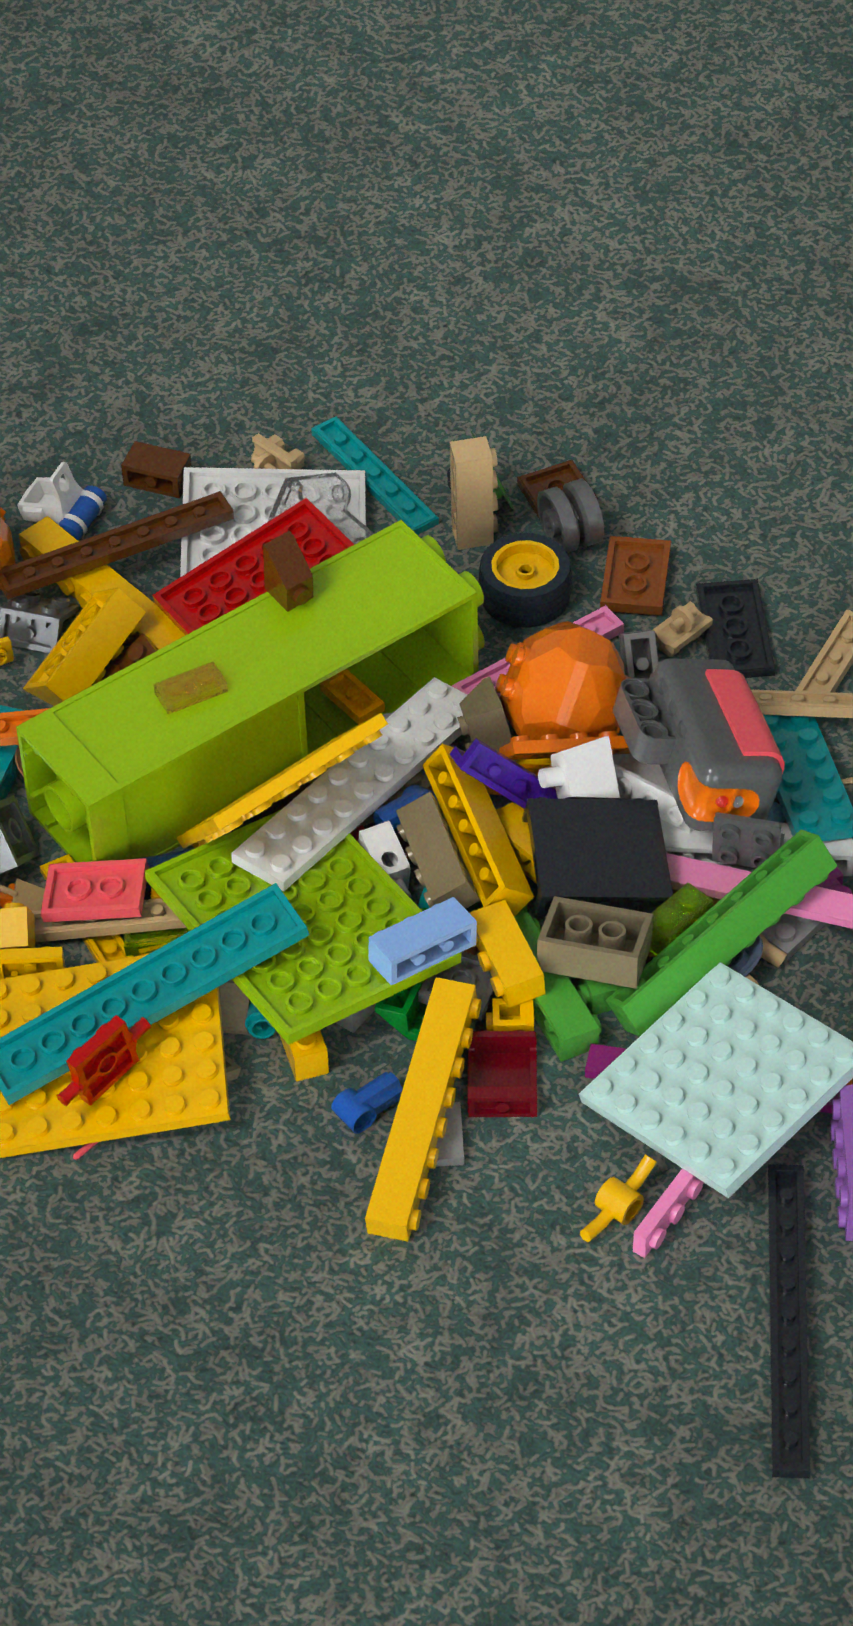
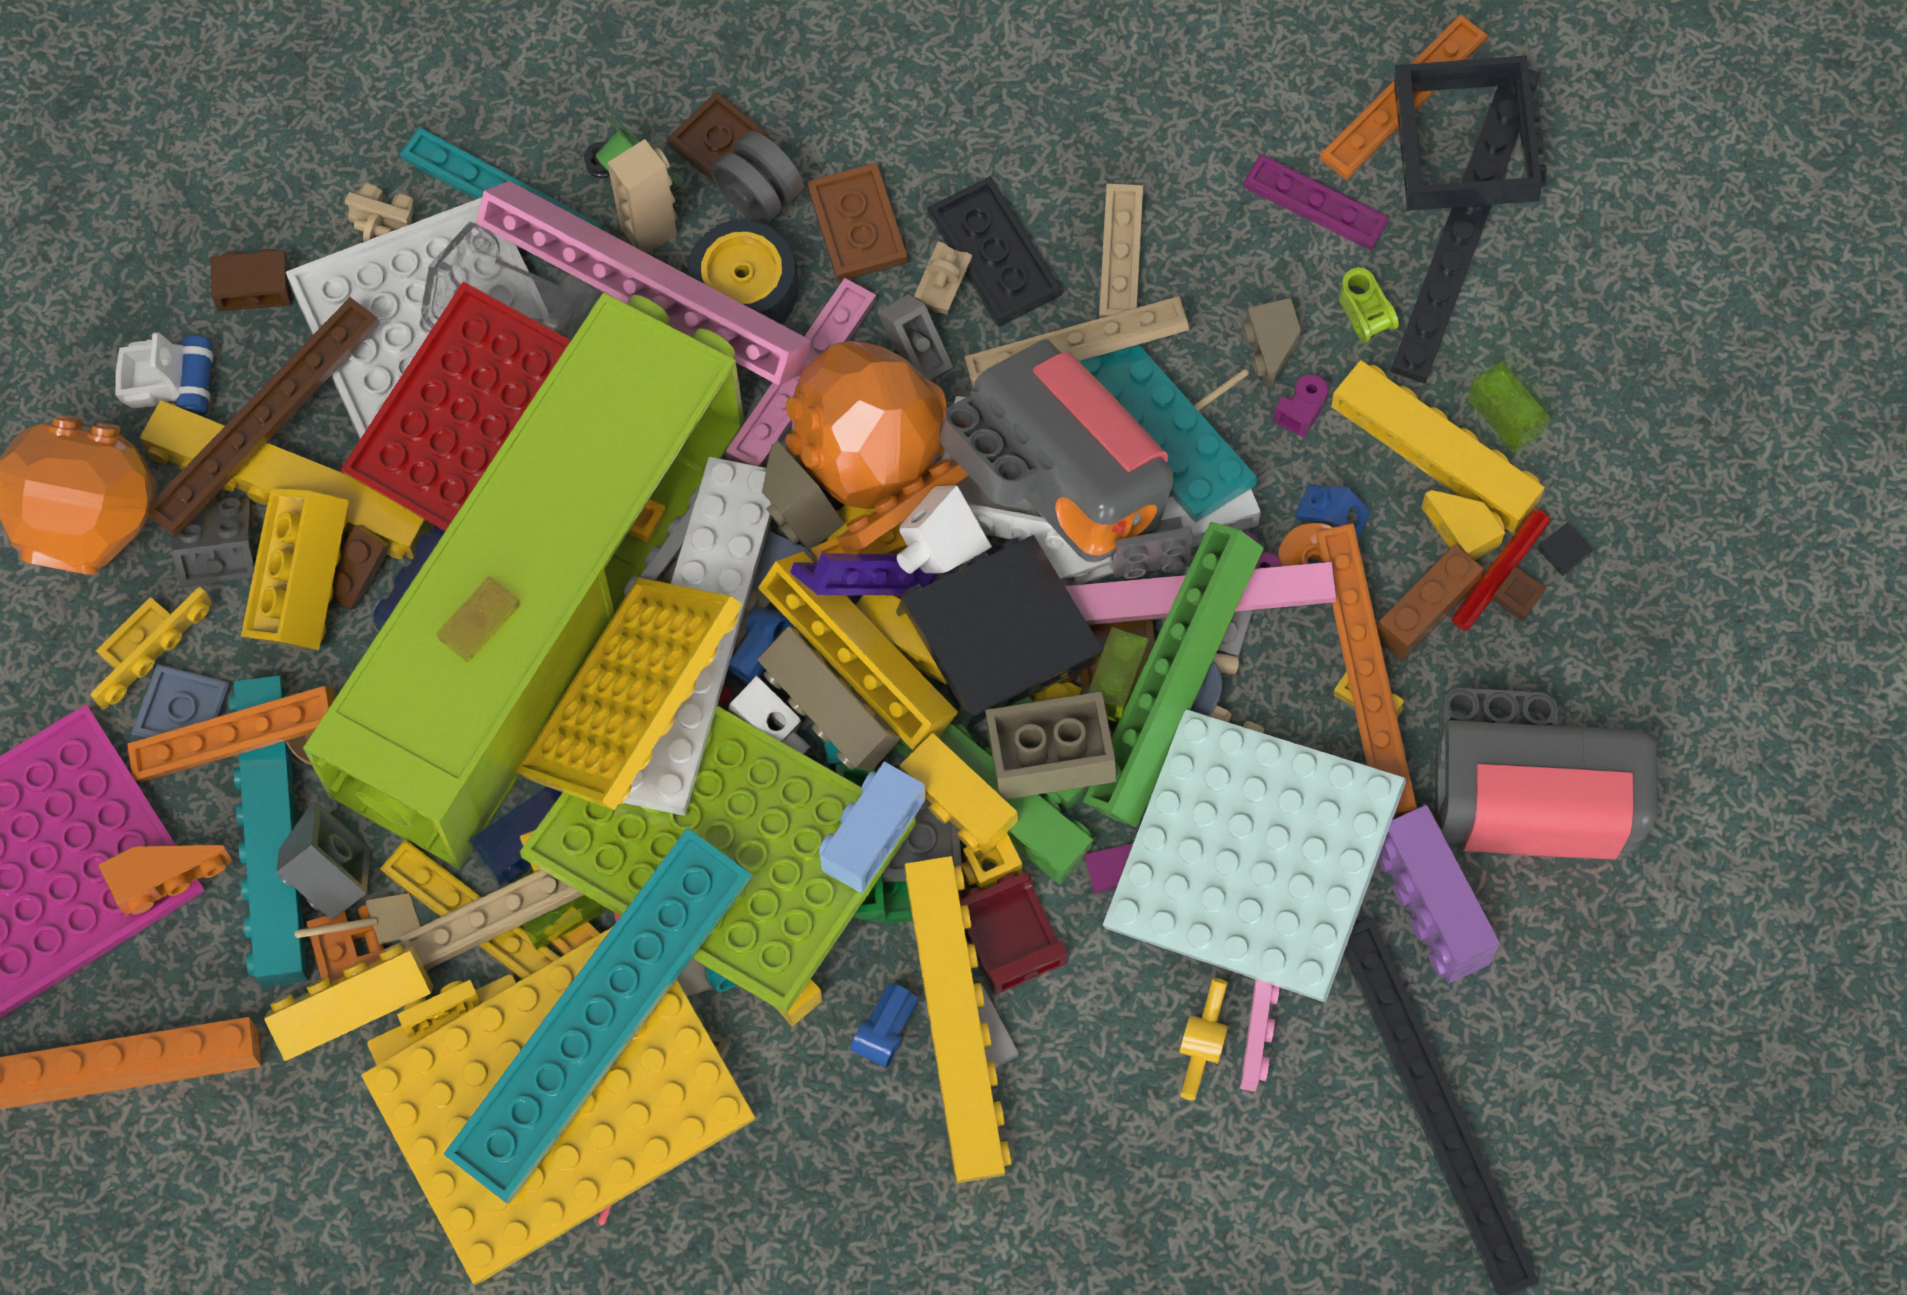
camera: 25 degrees left, 20 degrees up
coral plate [41,858,149,922] -> none
red plate [56,1015,152,1106] -> none
reddish brown slope [263,531,313,612] -> none
none -> bright pink brick [476,181,812,385]

